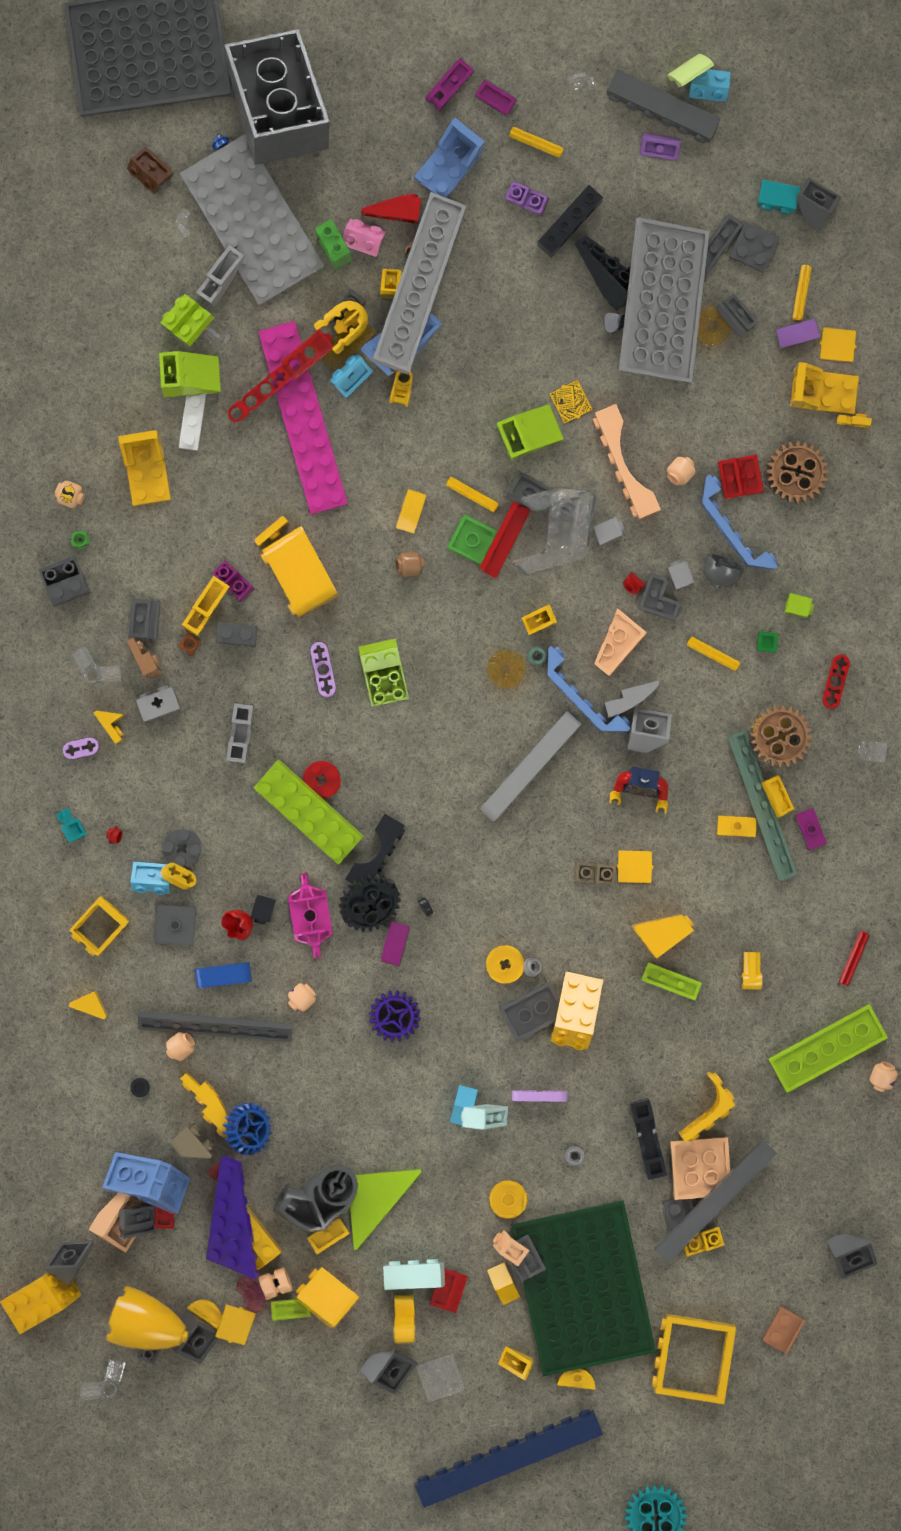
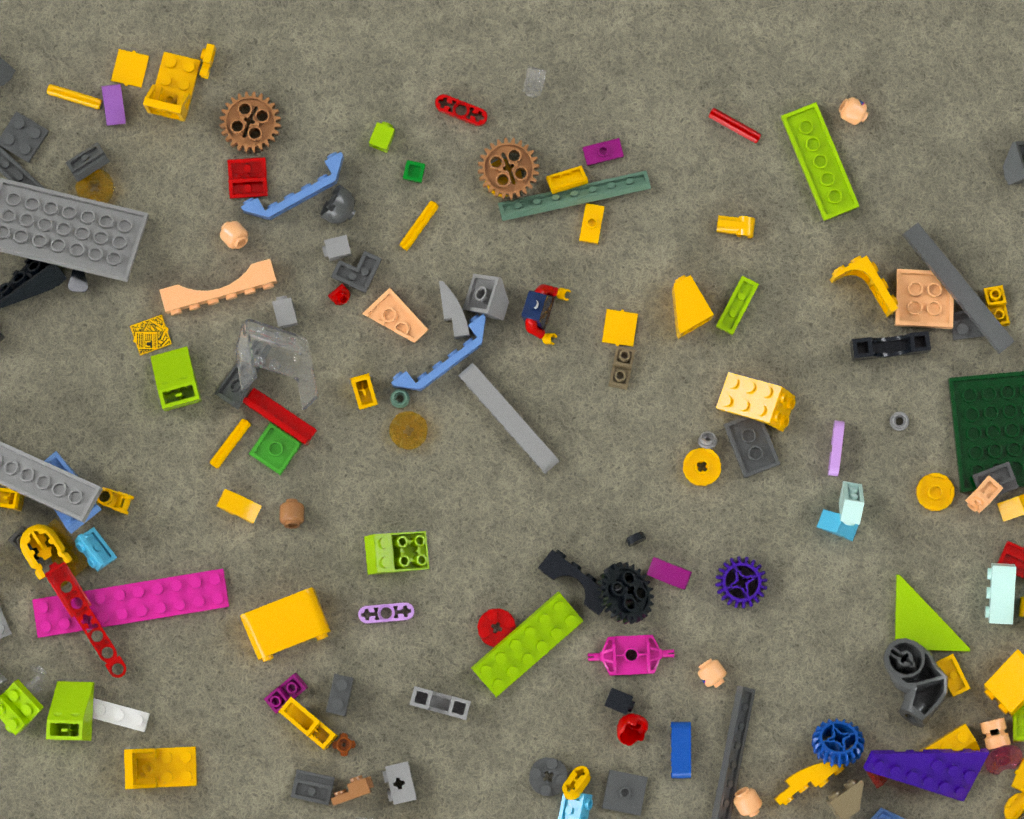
camera: 85 degrees left, 5 degrees down
yellow plate [254,516,289,547] -> none

